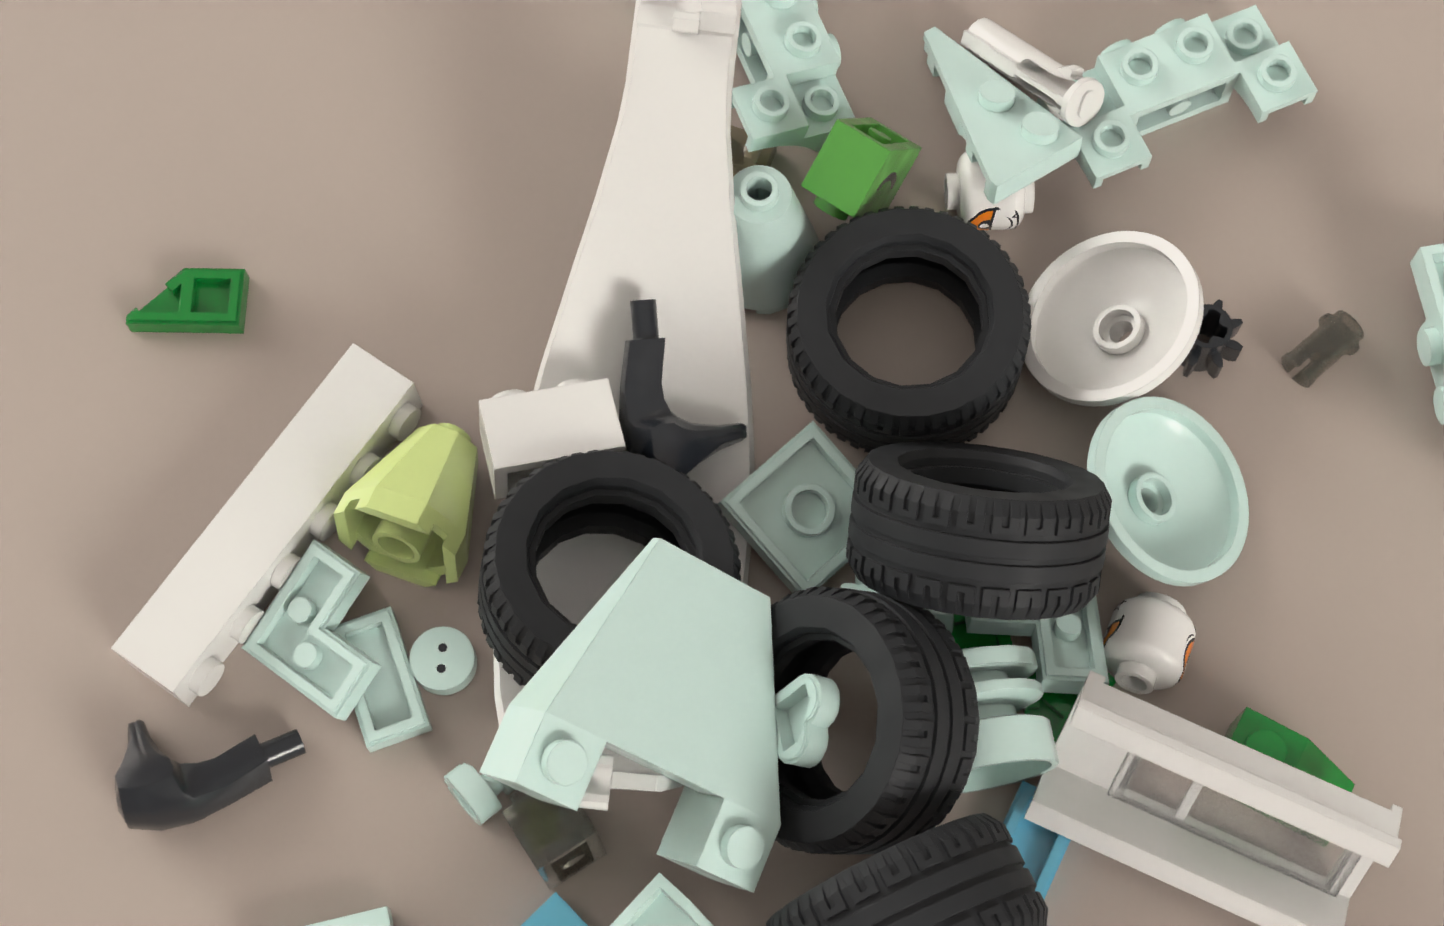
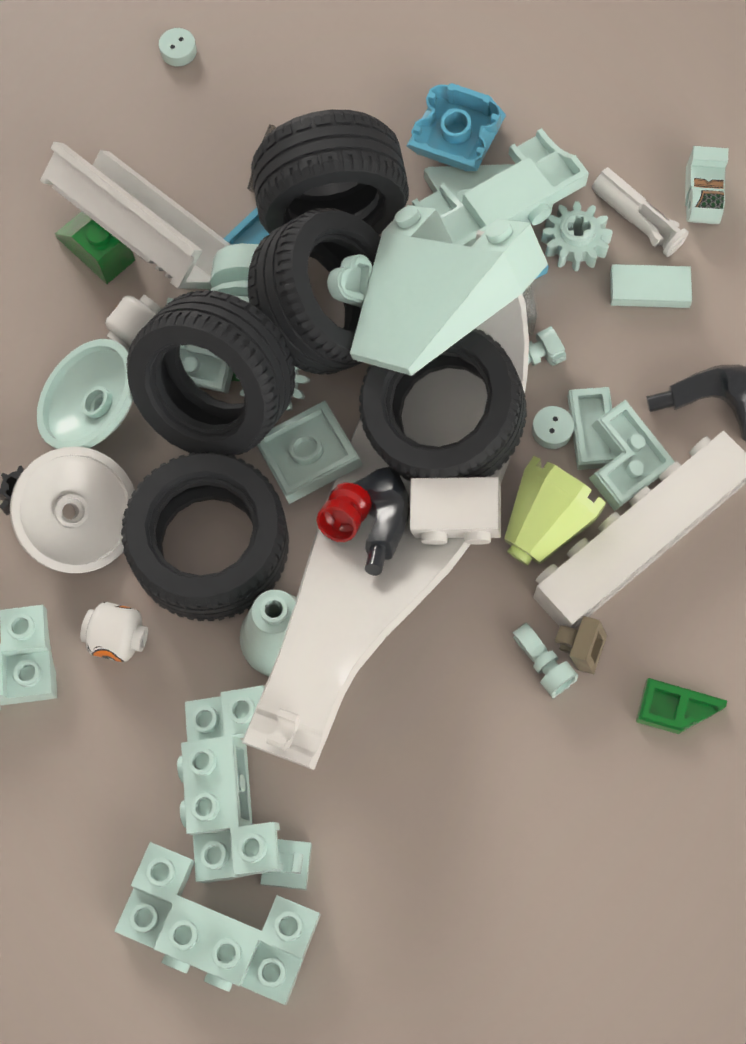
camera: 165 degrees left, 0 degrees up
bright green brick [801,117,922,221] -> none
light aqua wing [923,27,1083,205] -> none
white piece [960,18,1105,127] -> none
none -> red wheel [316,482,372,542]
none -> light aqua piece [513,623,579,699]
none -> dark tan tile [555,616,607,674]

